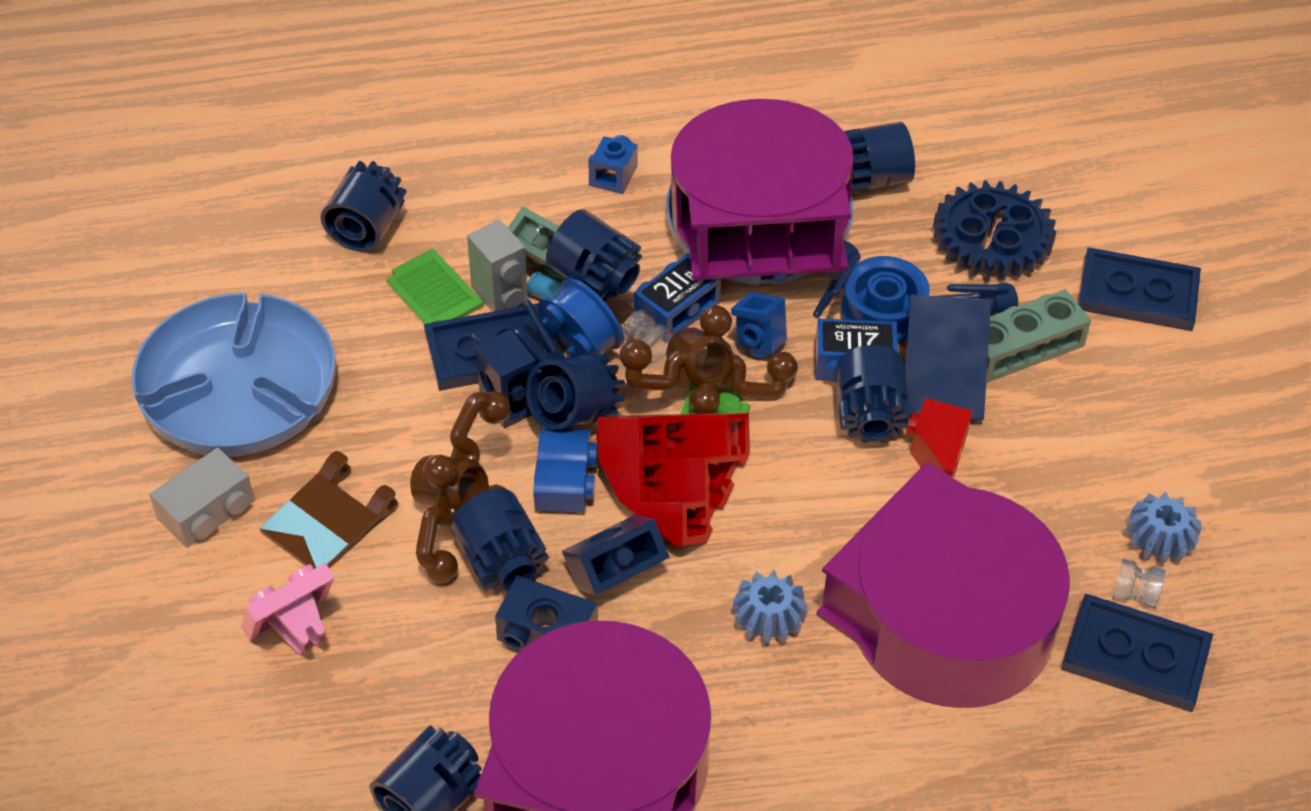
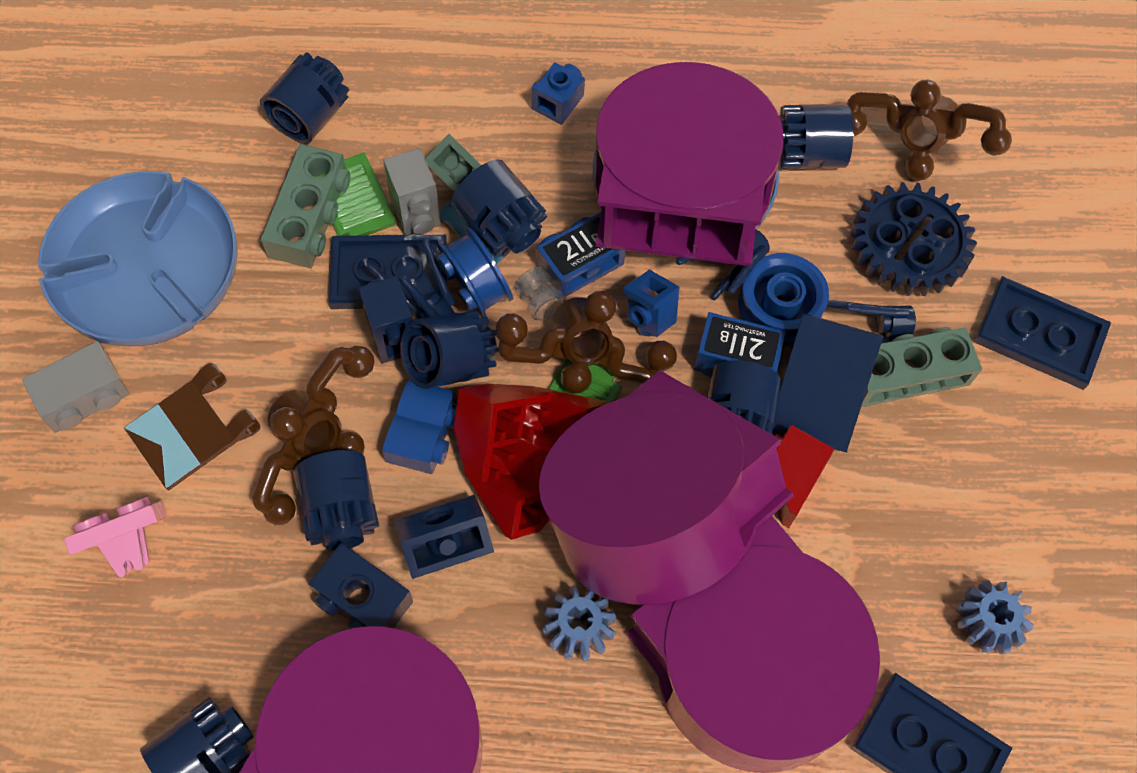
camera: 10 degrees right, 15 degrees up
clear wheel [1112,558,1166,611] -> none
none -> sand green brick [261,144,350,268]
none -> magenta brick [539,370,793,605]
none -> reddish brown wheel [847,79,1012,181]

